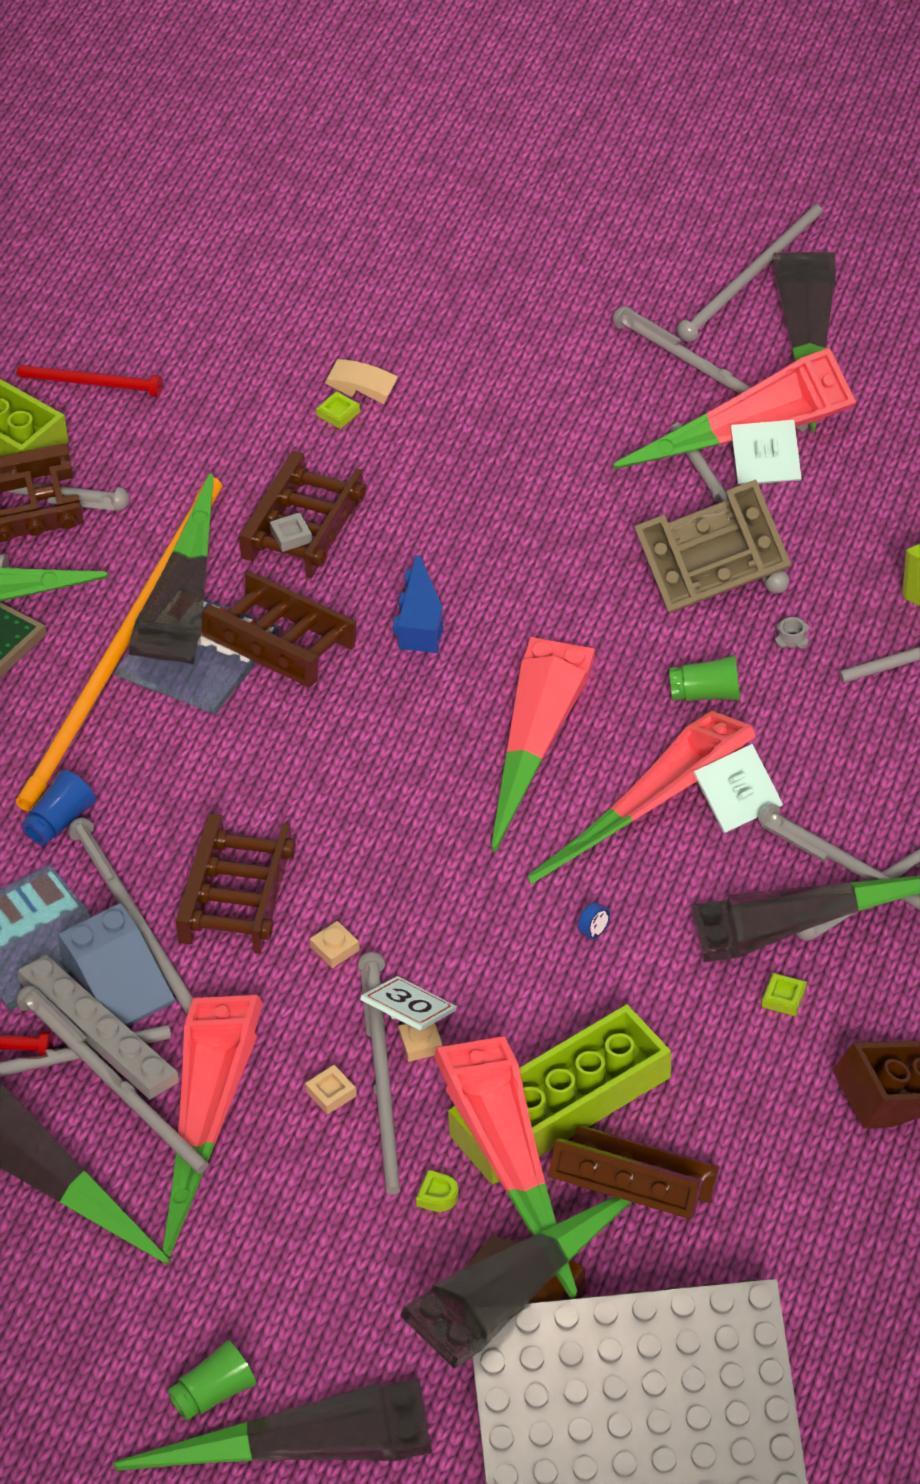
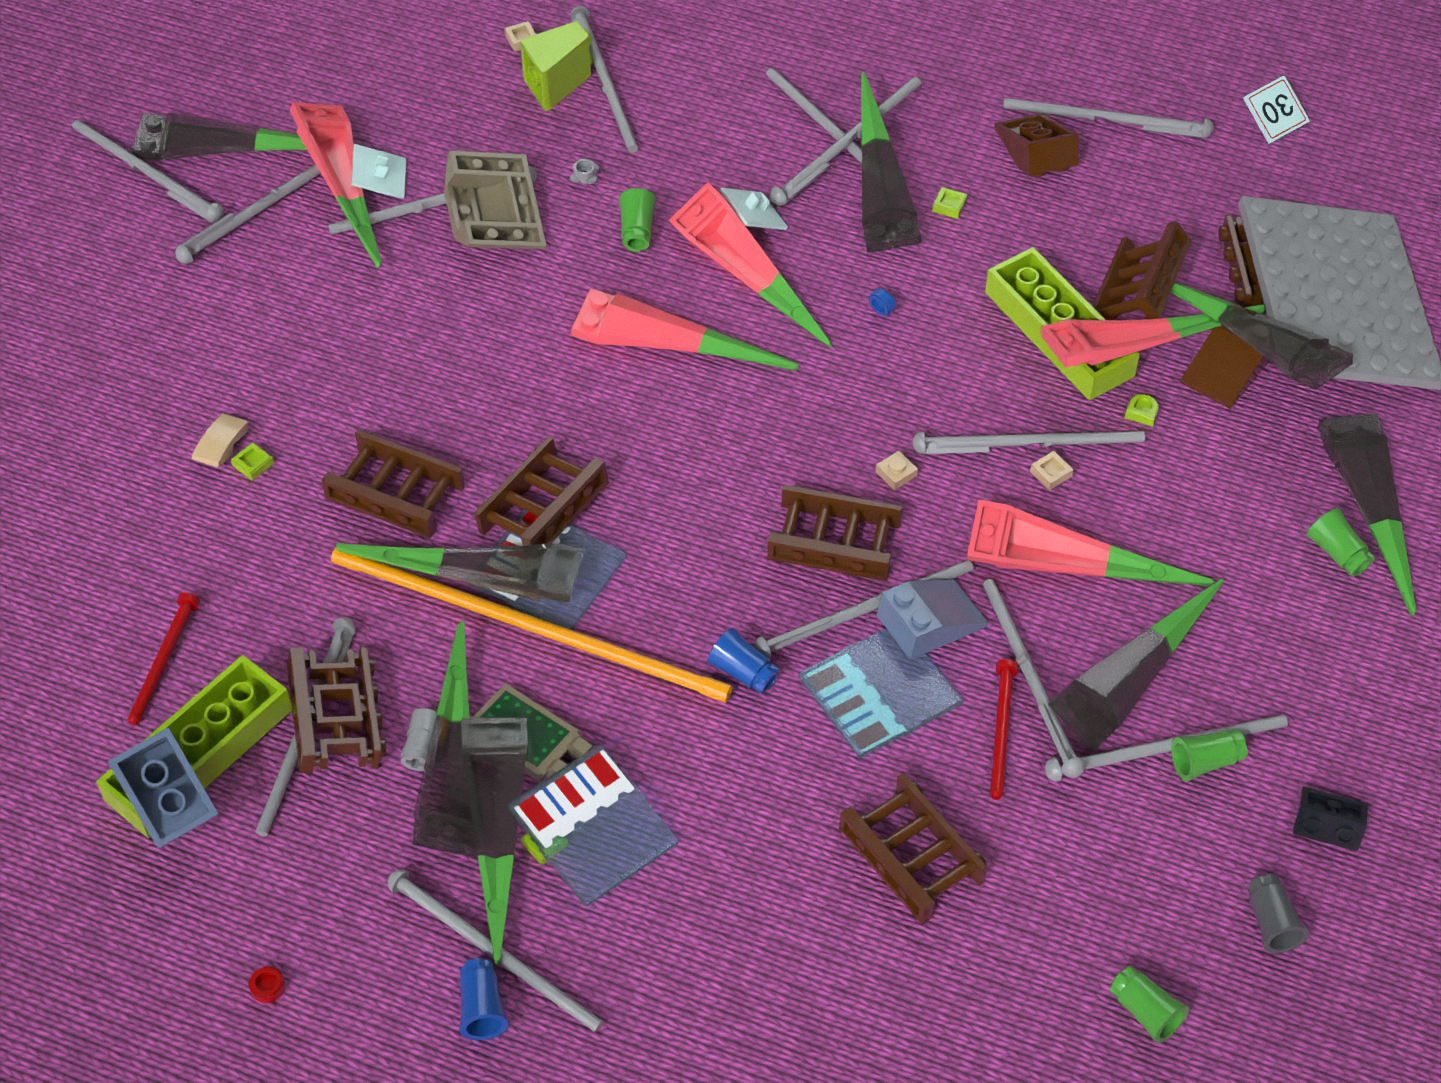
camera: 90 degrees left, 5 degrees up
light grey bar [16,986,209,1174] -> none
light grey plate [17,955,179,1100] -> none
light grey tile [270,512,312,552] -> none
light aqua piece [360,976,457,1031] -> none
blue slope [393,555,444,653] -> none
tan plate [398,1023,443,1062] -> none

